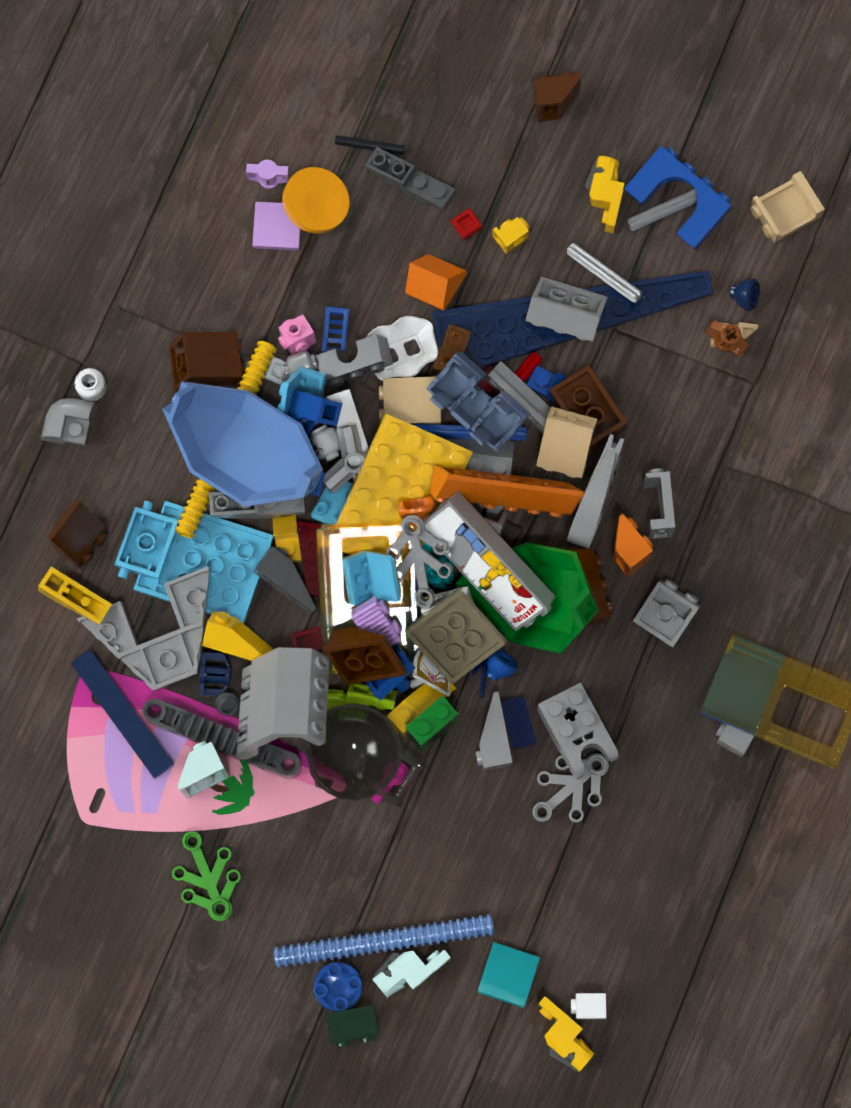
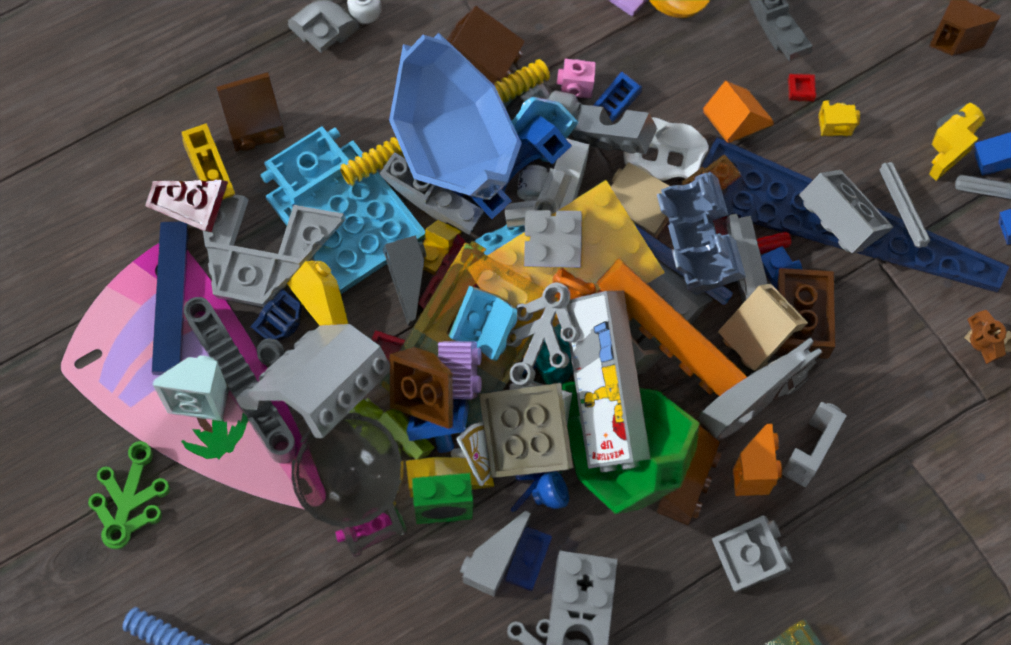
camera: 30 degrees right, 10 degrees down
none -> wing [145,180,228,232]
none -> light grey piece [524,210,582,268]

